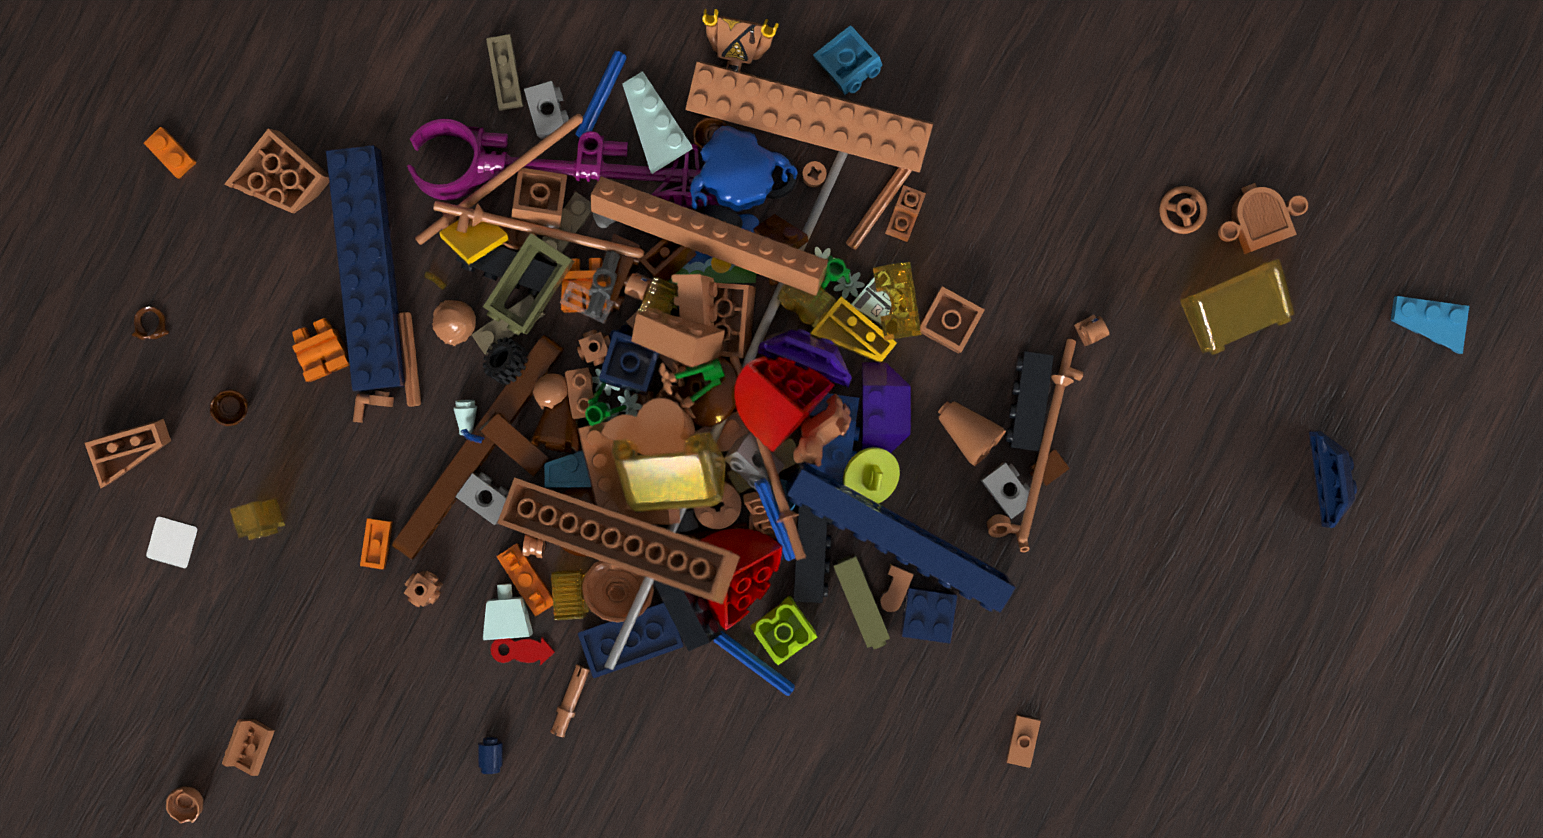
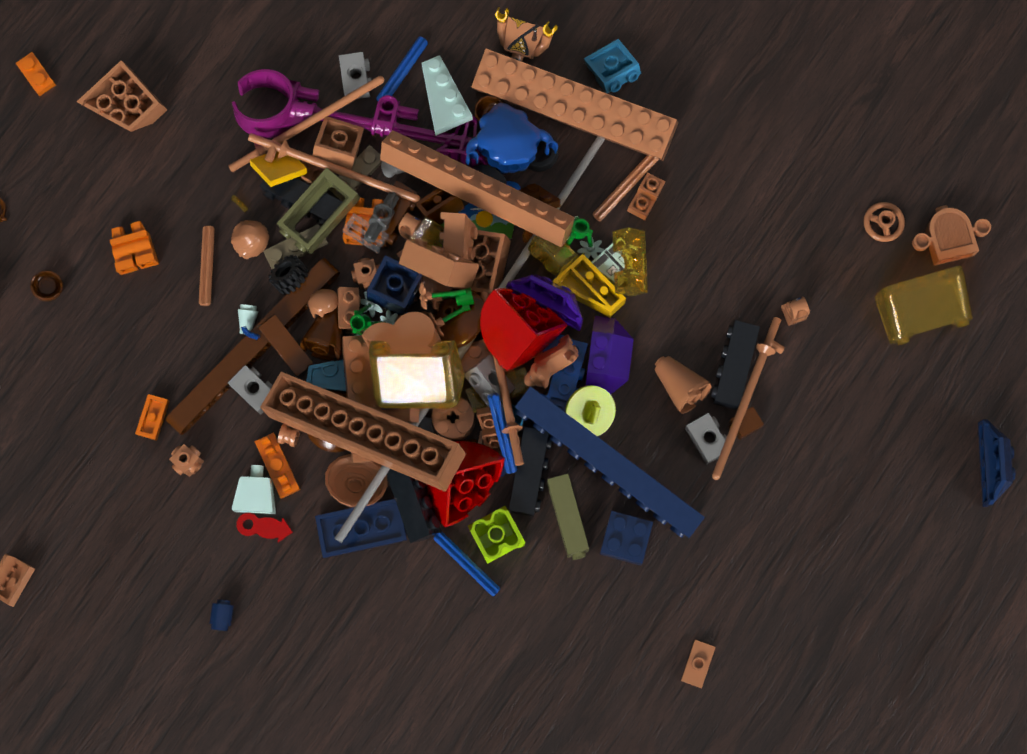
camera: 10 degrees right, 10 degrees down
clear yellow arch [230,499,285,540] -> none
dark blue brick [326,145,405,391] -> none
nougat plate [353,391,394,423] -> none
dark tan plate [486,34,524,111] -> none
nougat pin [550,664,590,737] -> none
clear yellow brick [551,569,589,620] -> none
nougat wheel [802,161,827,188] -> none
nougat leg [879,564,914,612] -> none
nougat brick [917,287,984,354] -> none
nougat plate [987,514,1029,552] -> none

